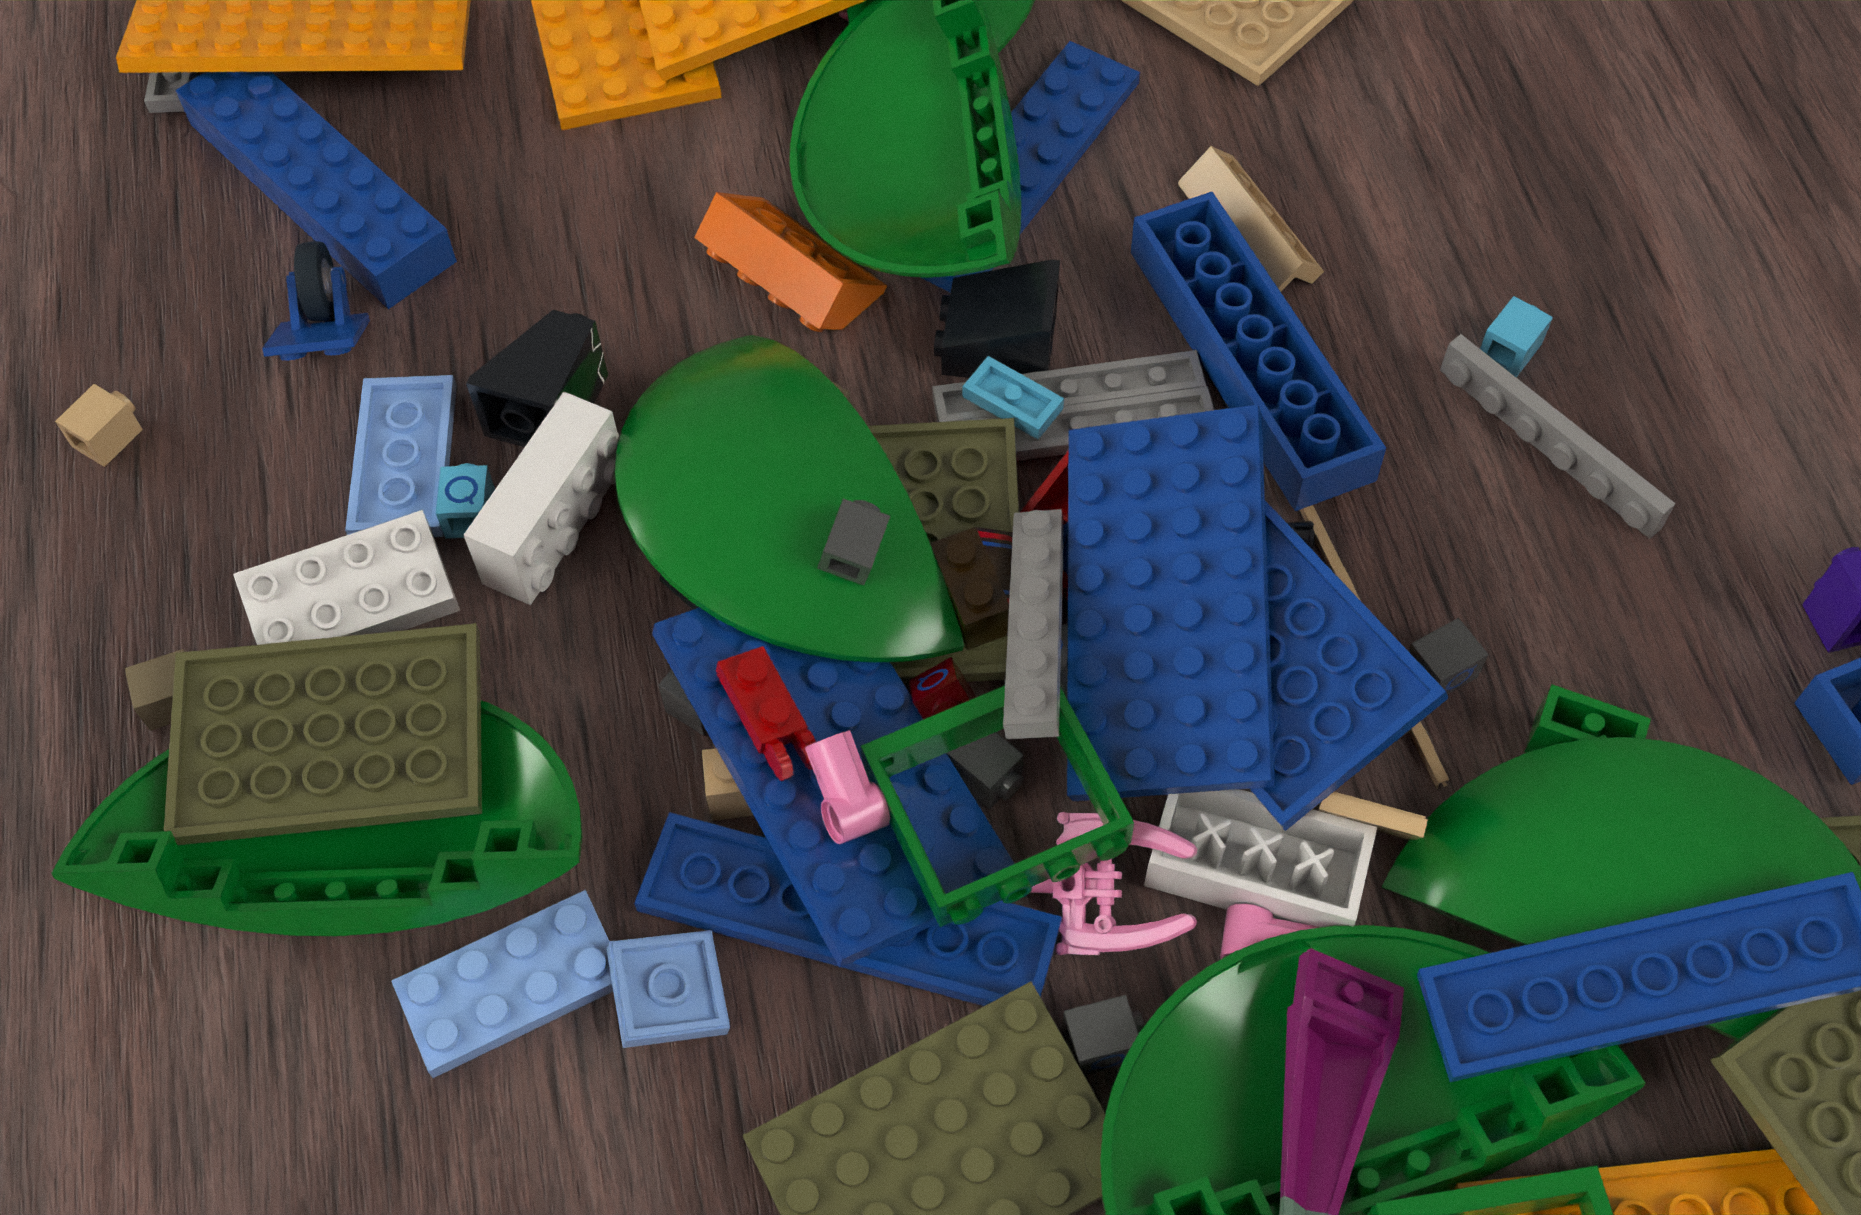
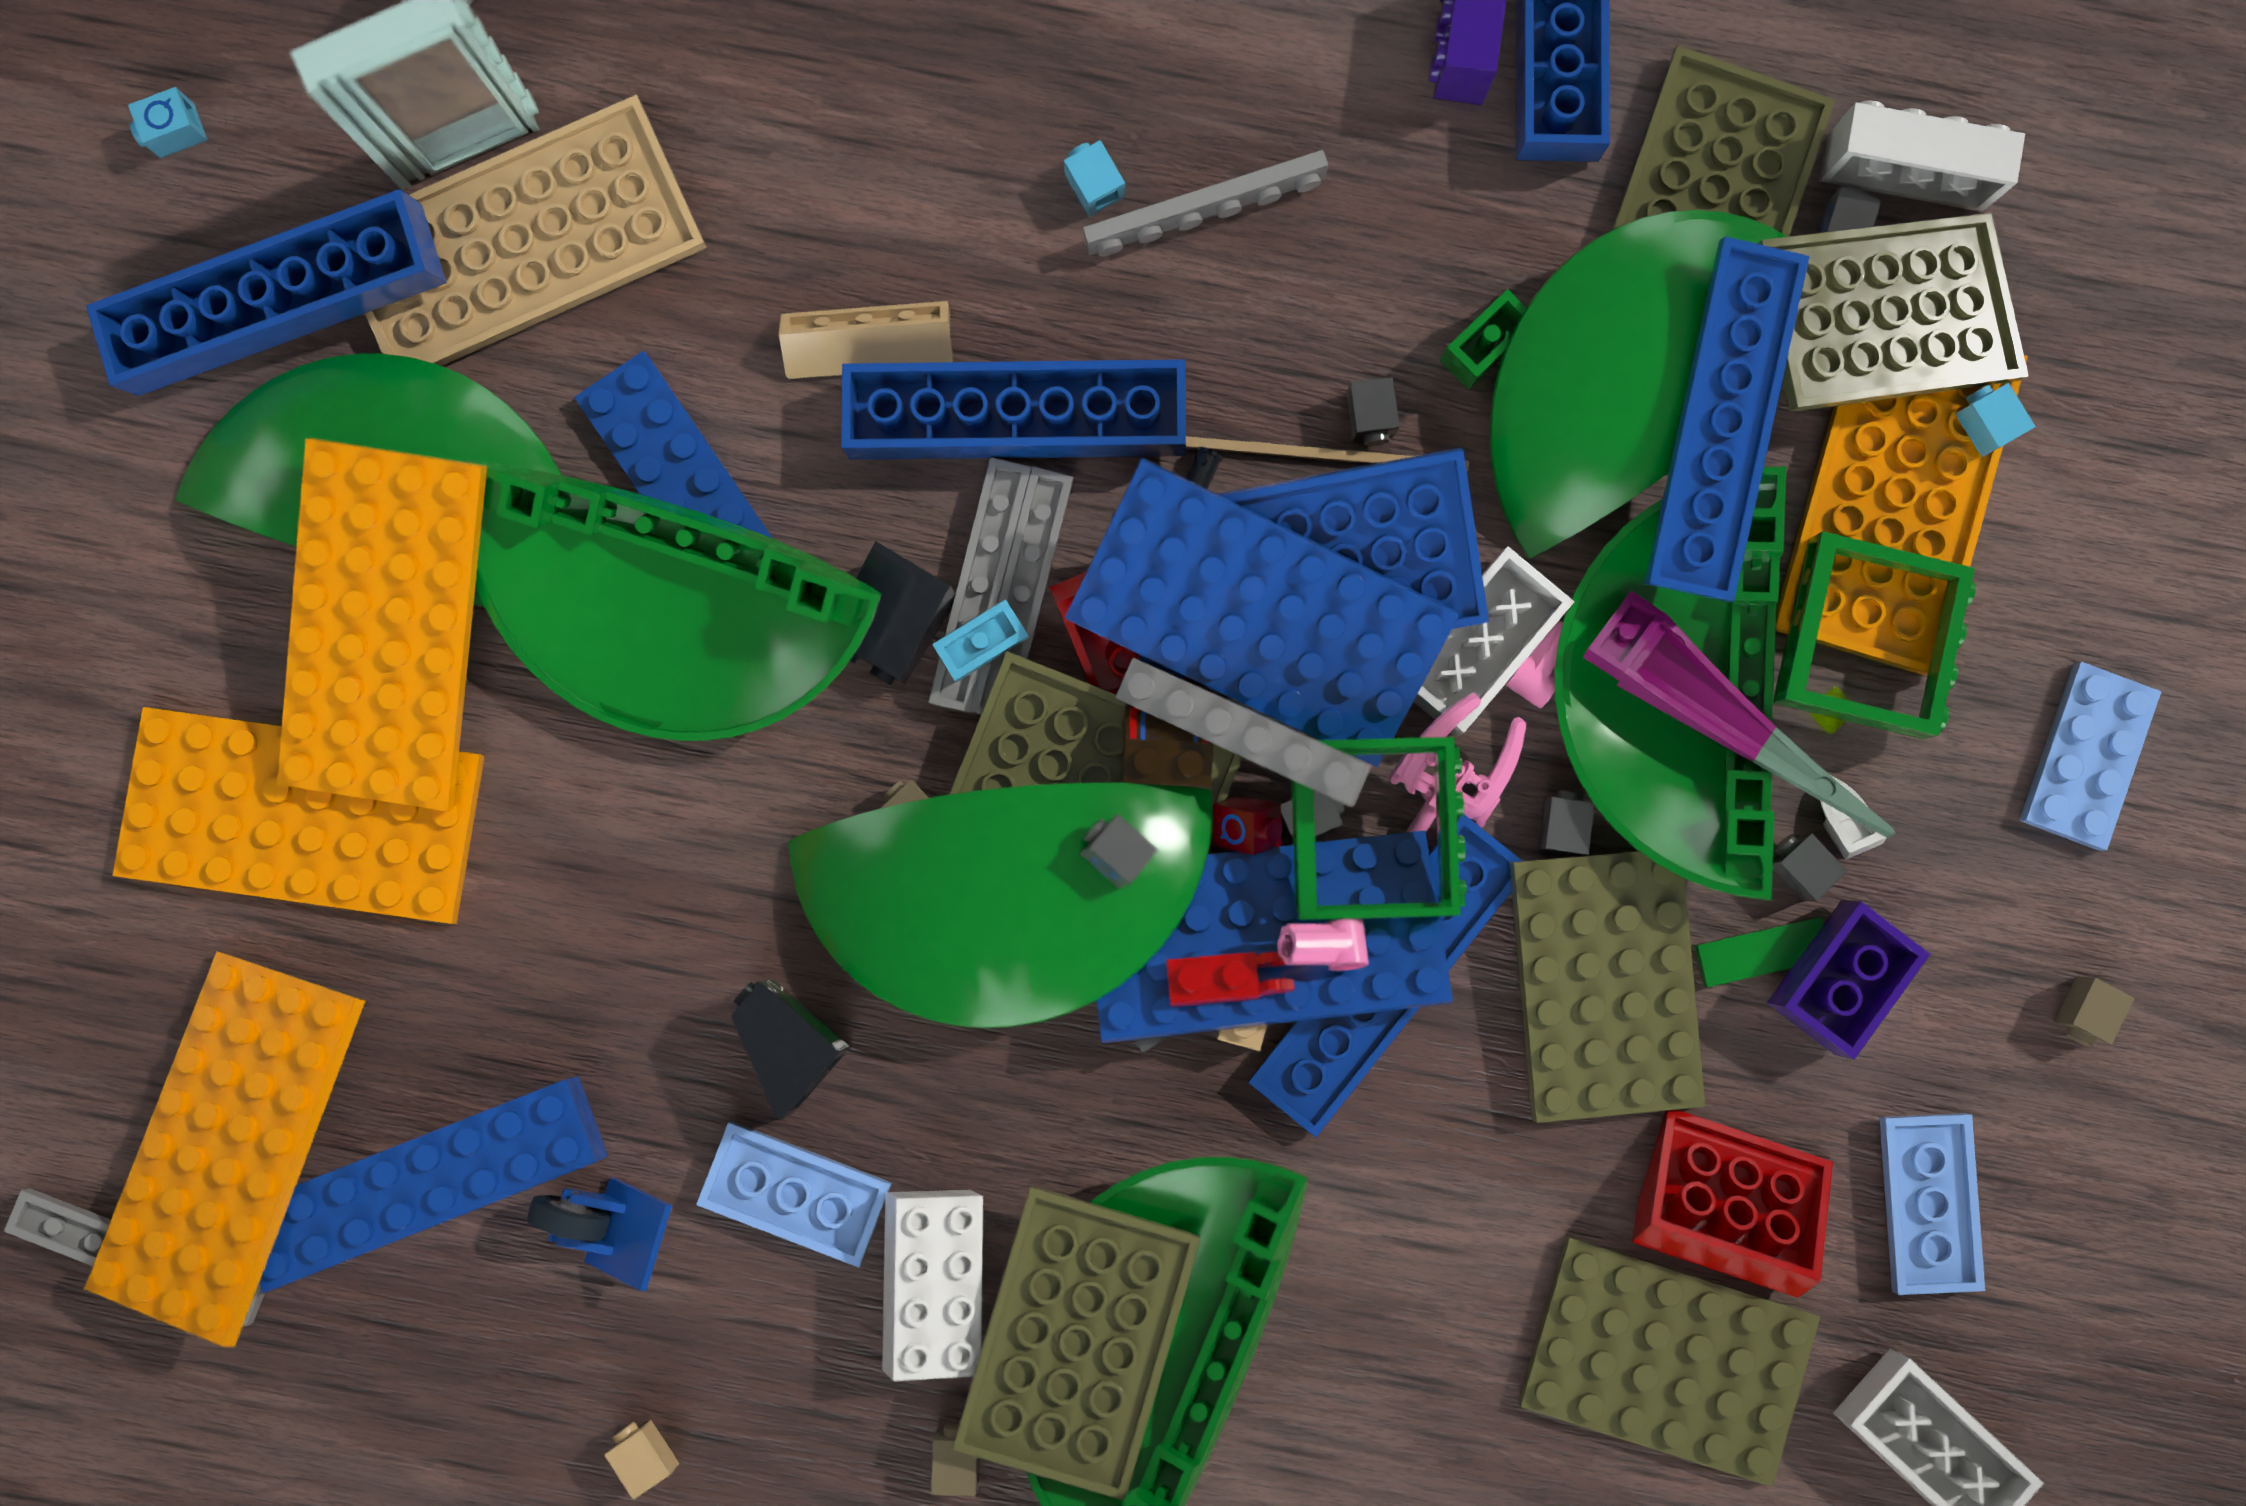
camera: 70 degrees left, 25 degrees up
light blue plate [391,890,613,1078] -> none
medium azure brick [436,463,495,539] -> none
white brick [463,392,619,605] -> none
light blue tile [606,930,730,1048] -> none
orange slope [694,192,887,332] -> none
tan tile [1314,792,1428,840] -> none

